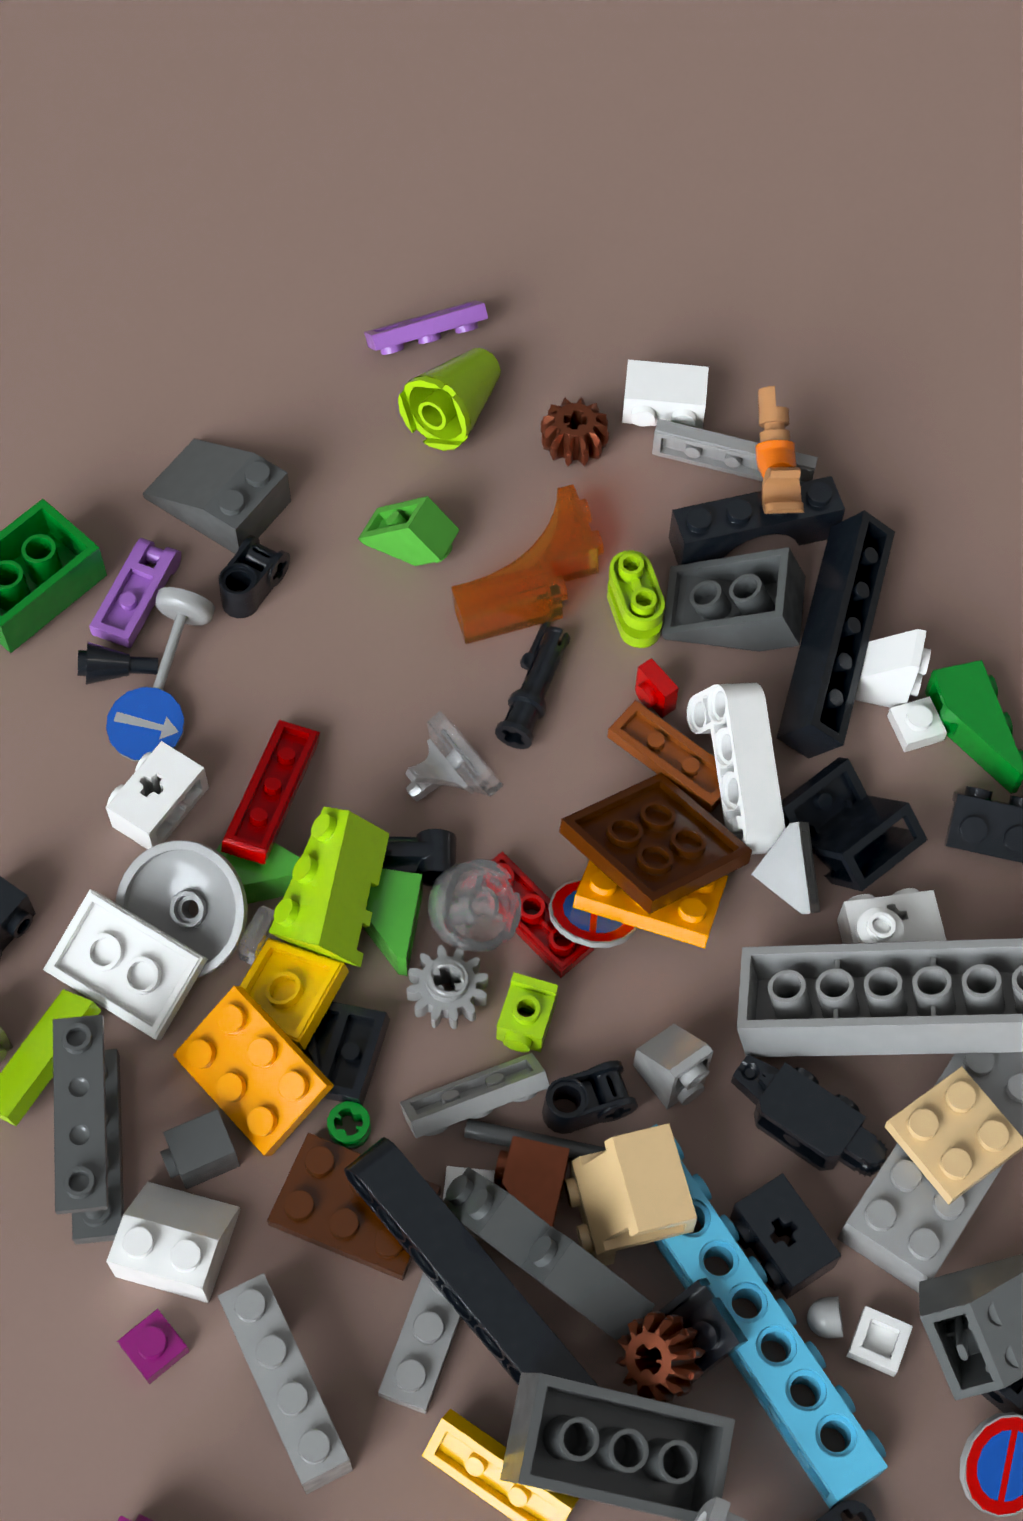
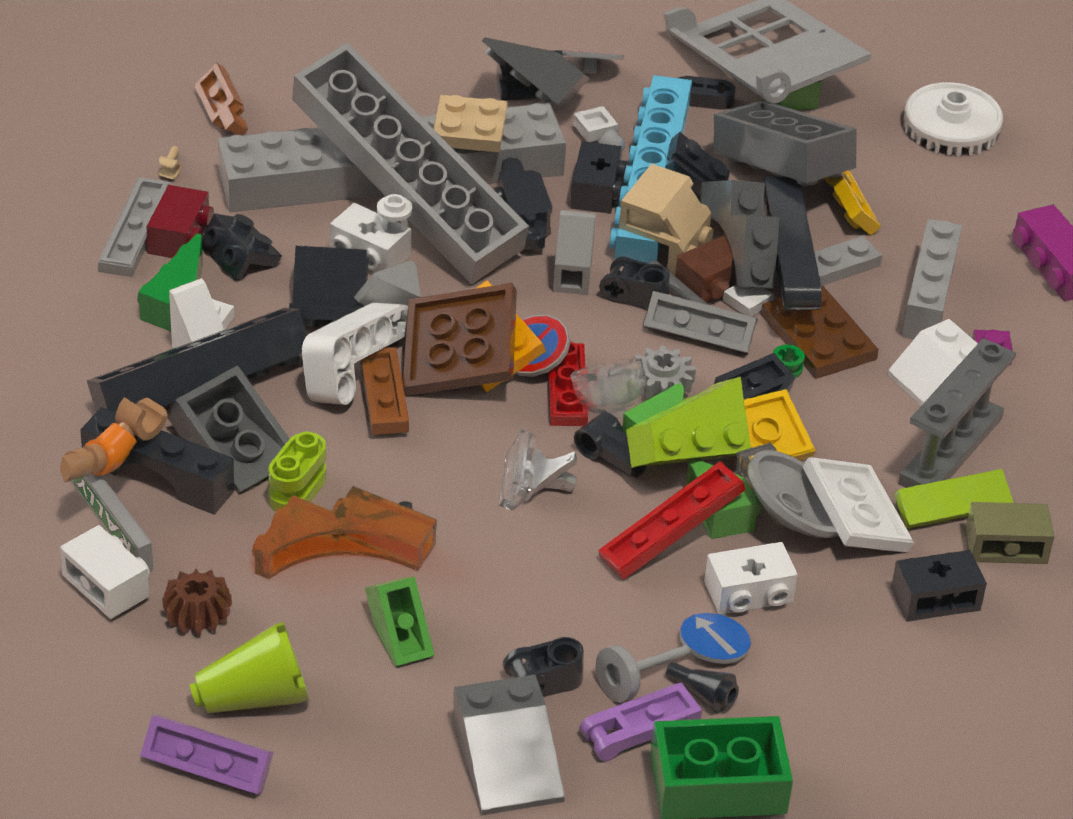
camera: 140 degrees left, 20 degrees down
dark grey brick [160,1109,240,1190] -> none
light orange plate [173,986,334,1156] -> none
black pin [495,626,570,749] -> none
lime brick [496,972,558,1053] -> none
copper gear [615,1311,706,1403] -> none
red plate [635,658,679,718] -> none

